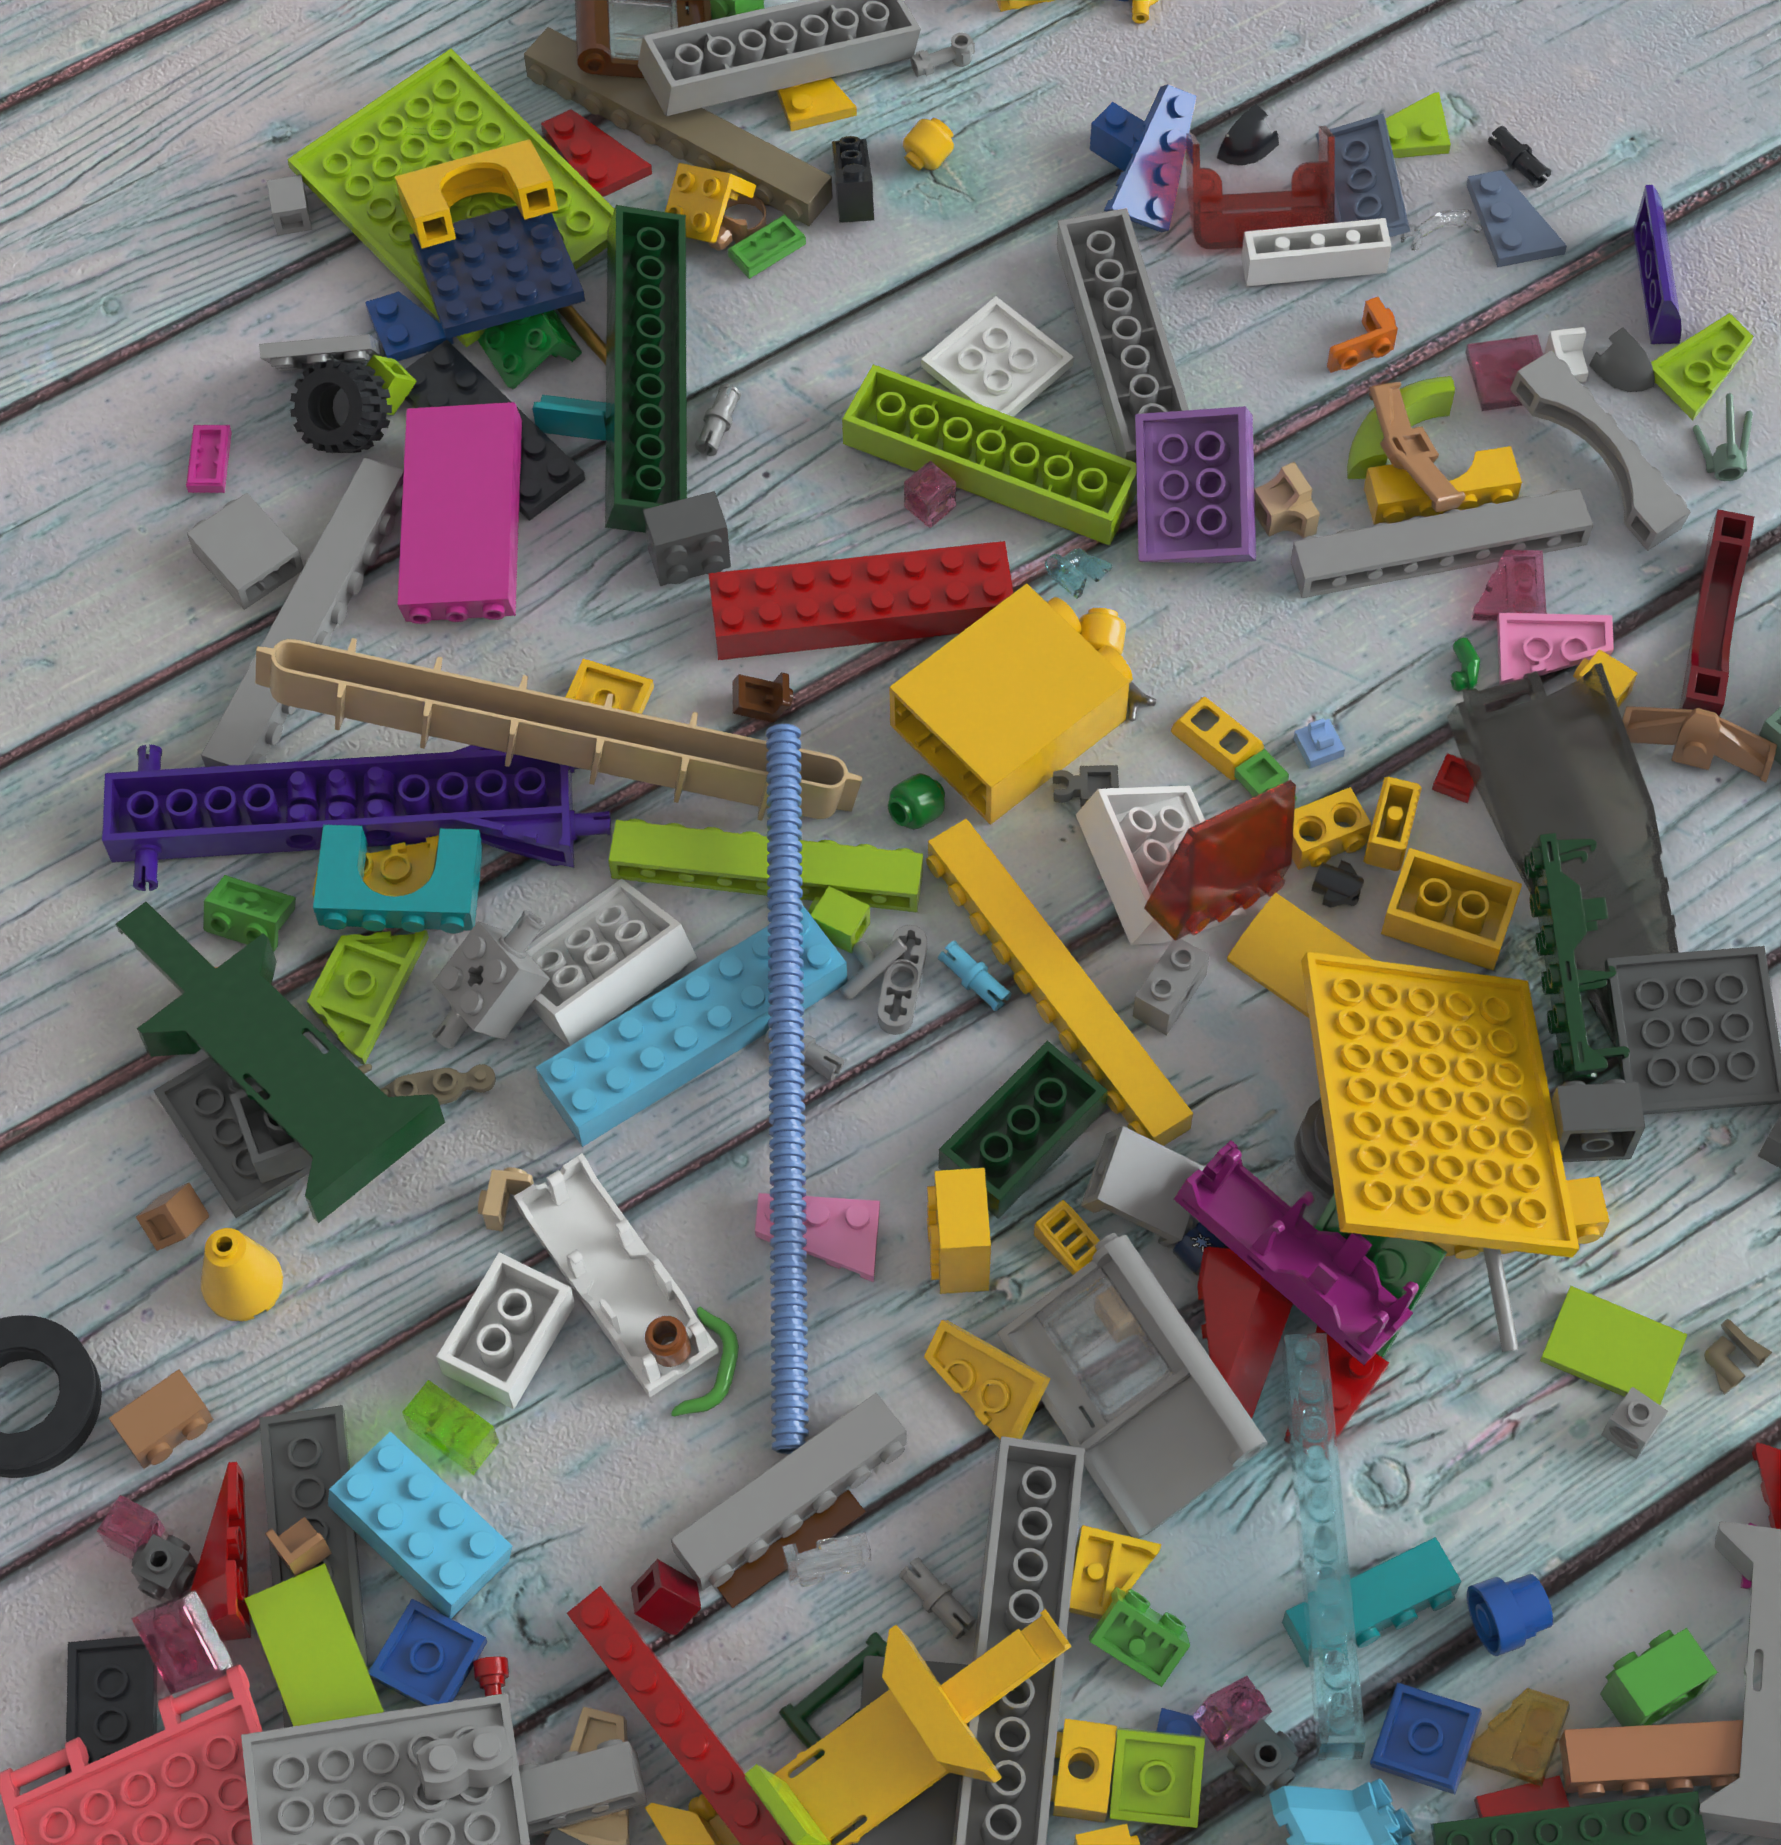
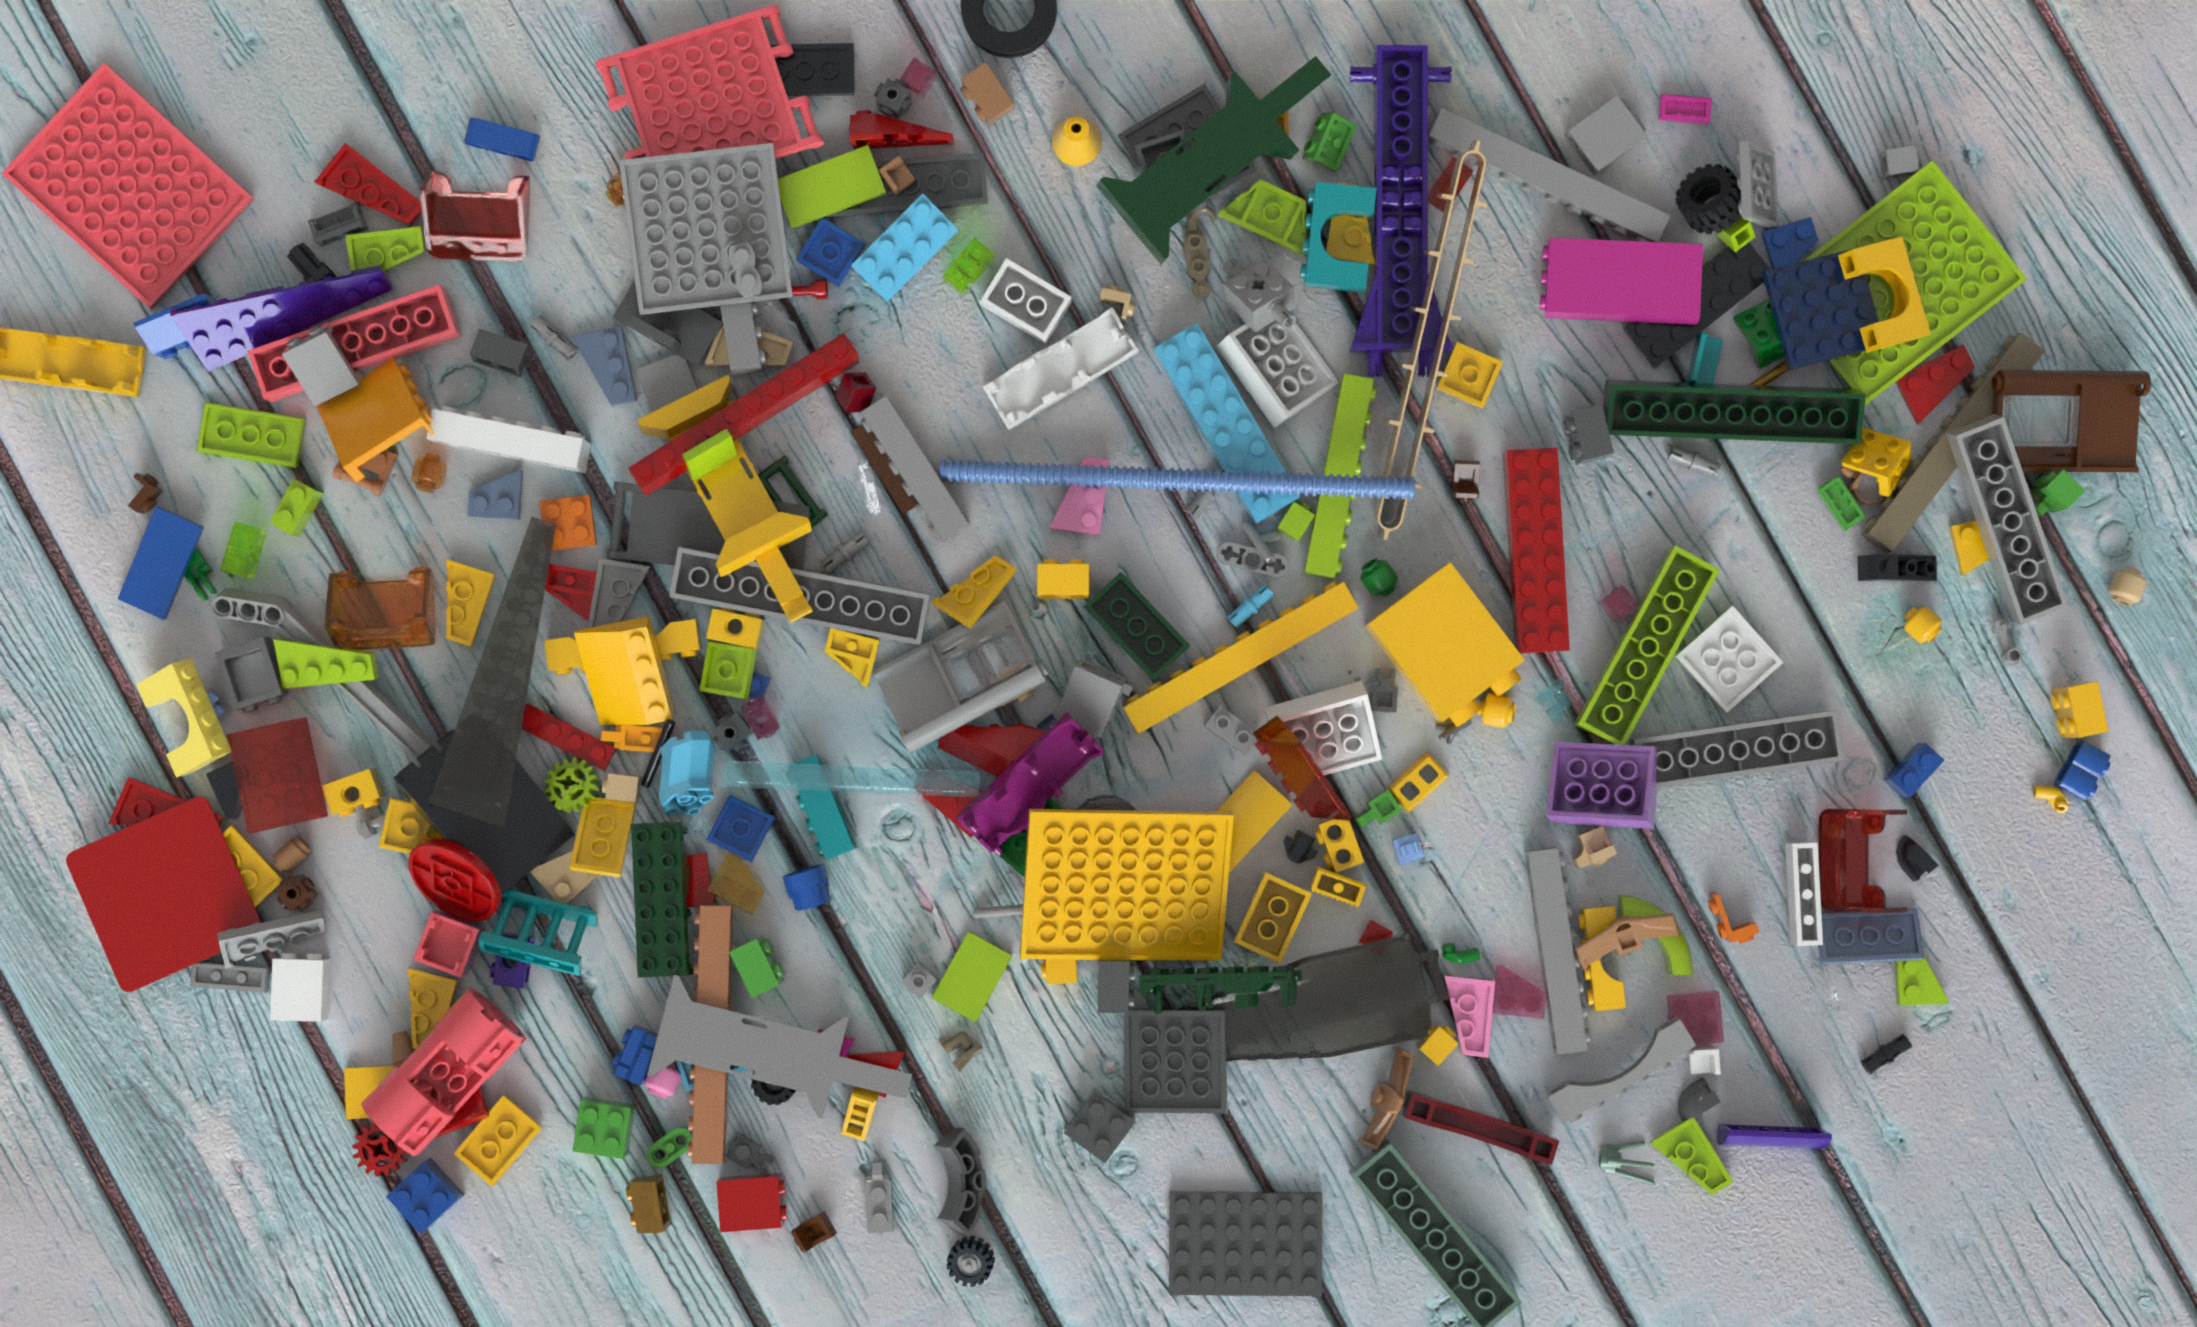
camera: 95 degrees right, 25 degrees up
clear pink plate [131,1590,234,1695] -> none
medium nougat panel [136,1183,209,1251] -> none
dark orange brick [645,1316,691,1367] -> none
bright green animal [671,1307,739,1417] -> none
yellow slope [1033,1200,1103,1291] -> none
bright green bracket [1089,1587,1190,1687] -> none
wing [1104,84,1197,233] -> none
sand blue wing [1466,170,1567,267] -> none
none -> clear red tile [1428,157,1474,213]

